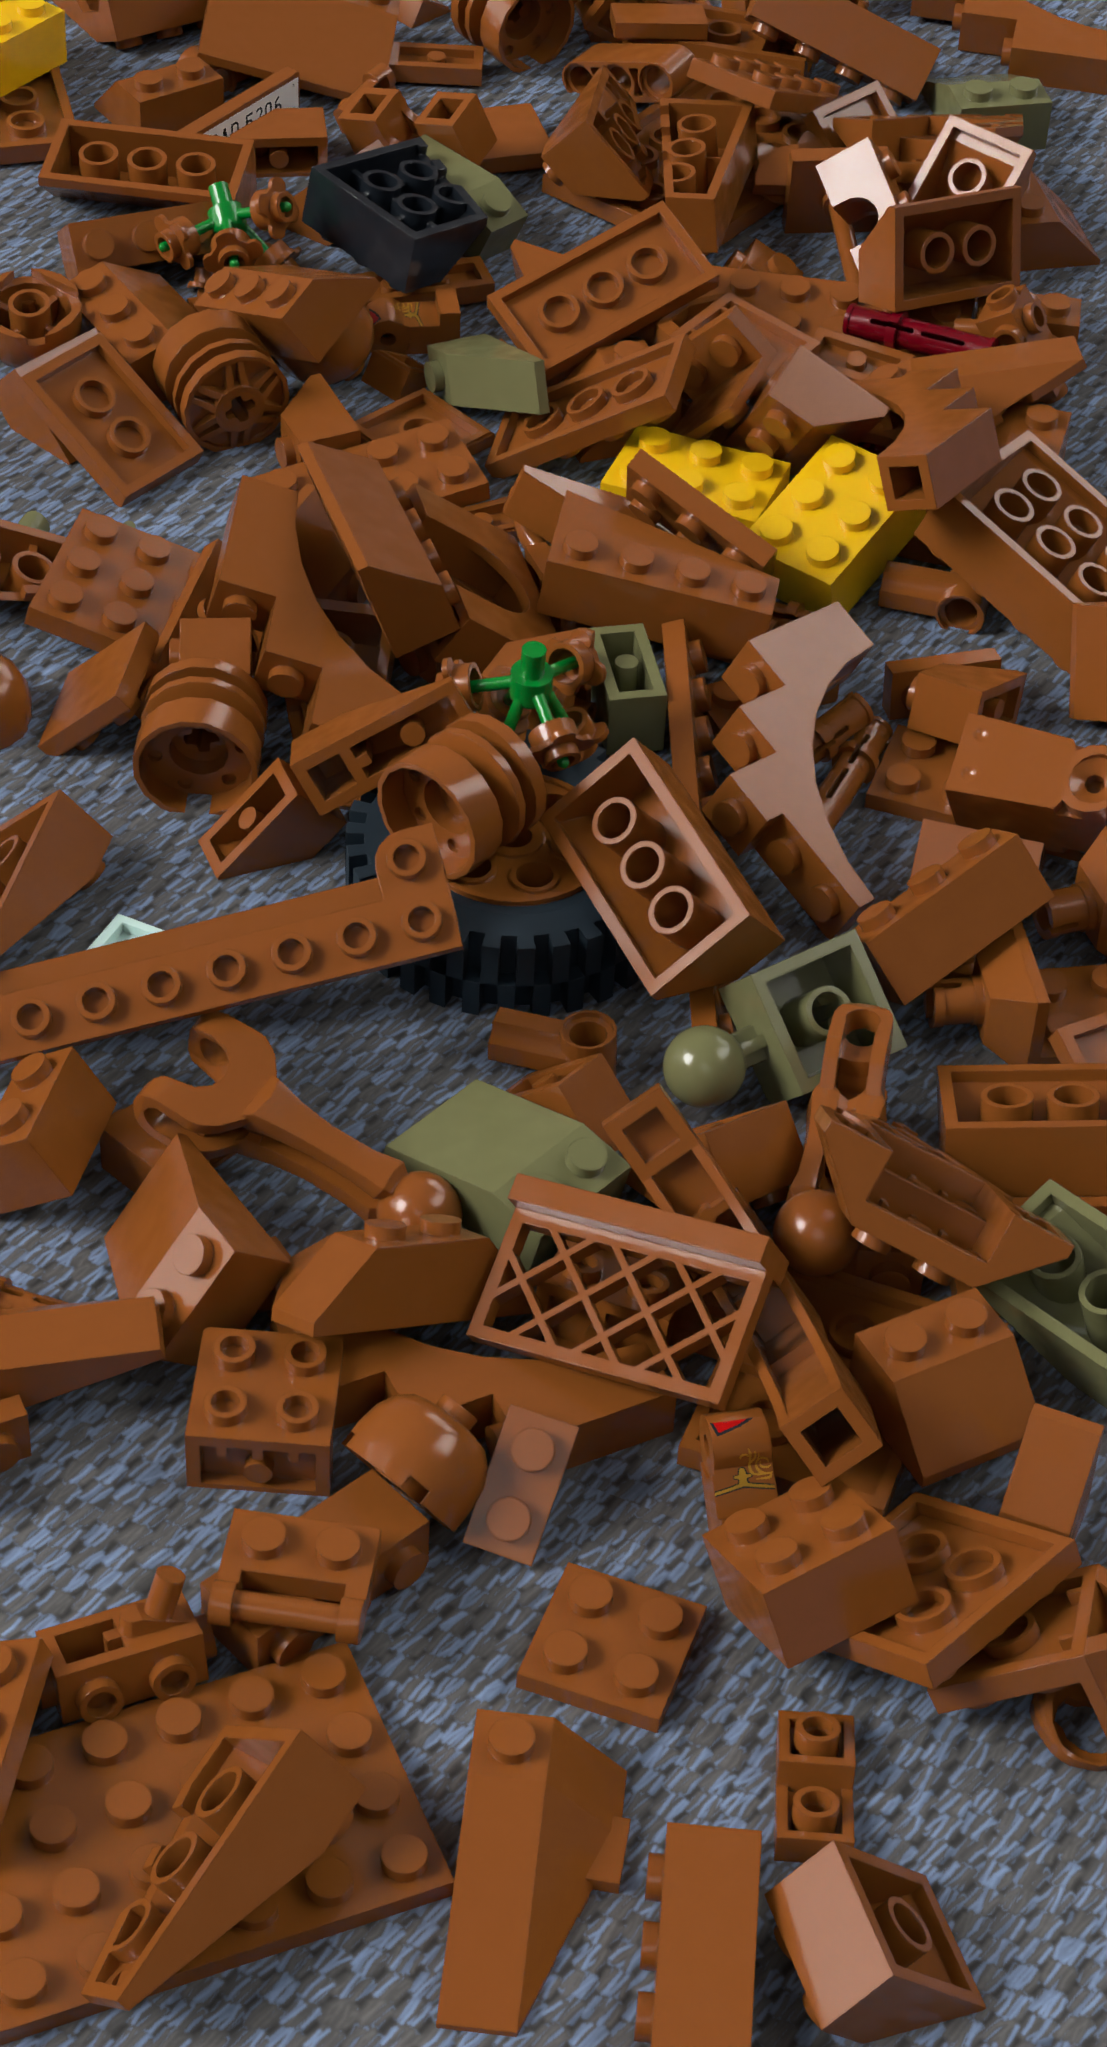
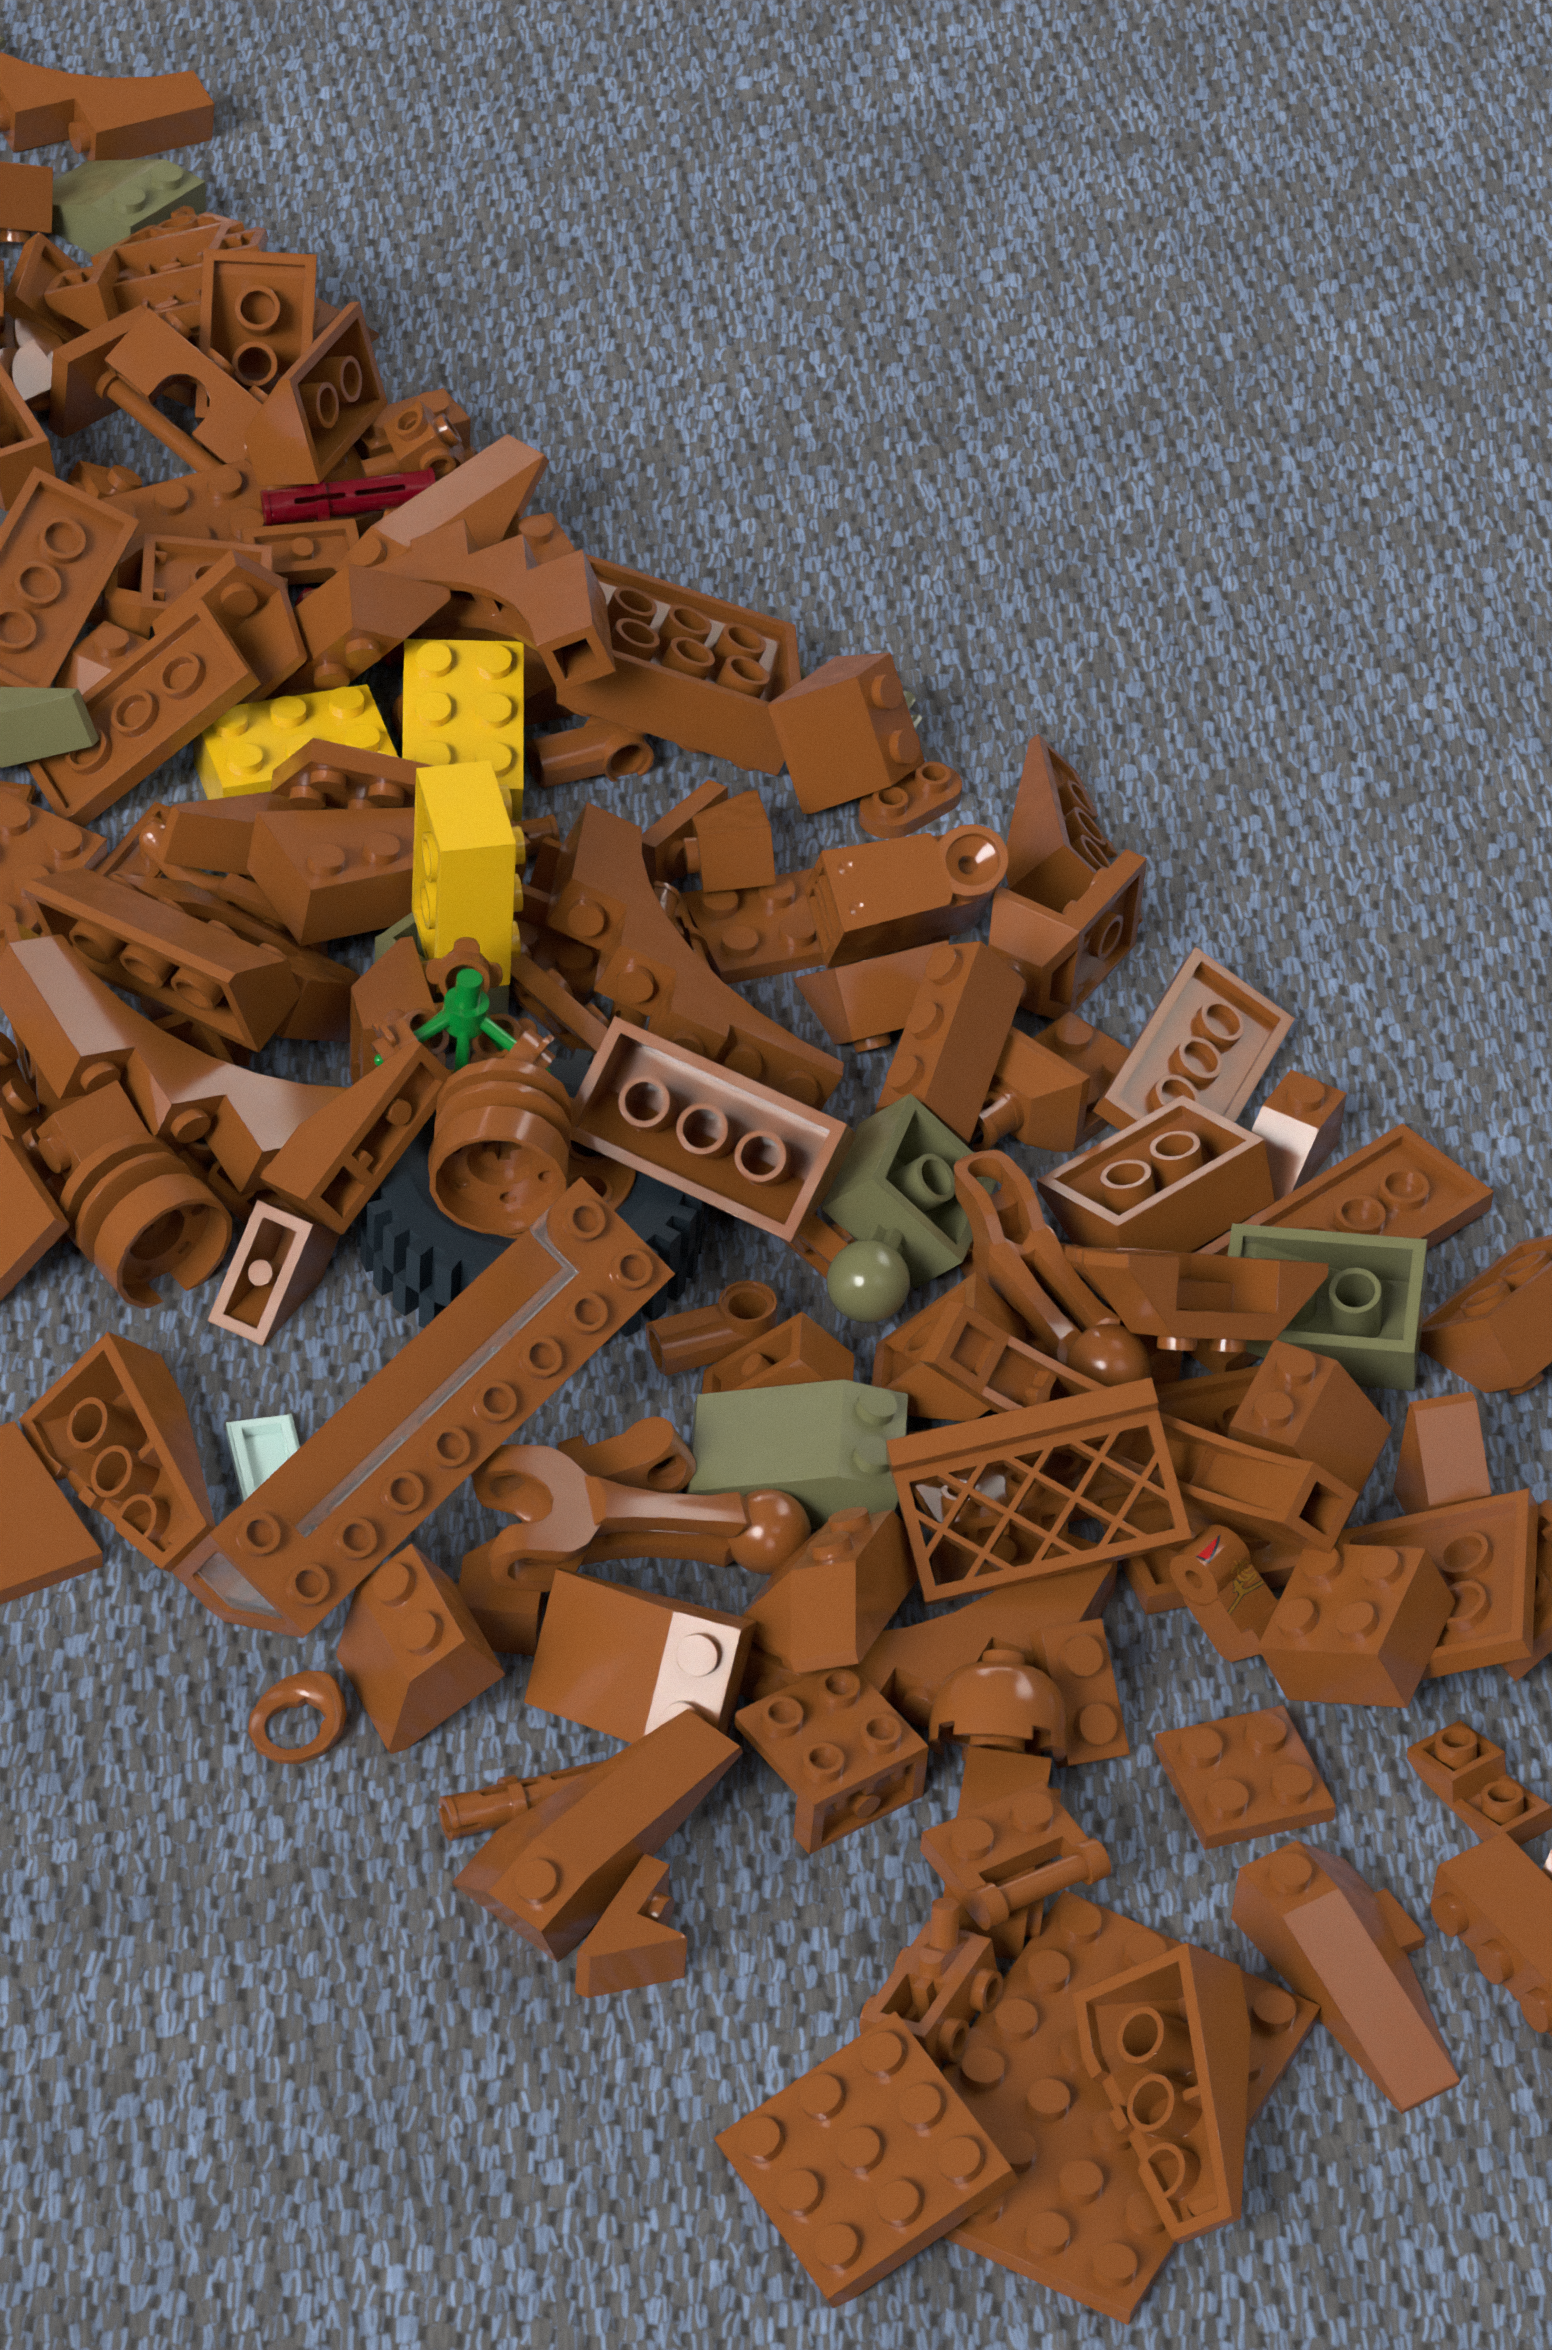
camera: 40 degrees left, 0 degrees up
none -> yellow brick [412,760,525,993]
none -> dark orange leg [557,1416,697,1493]

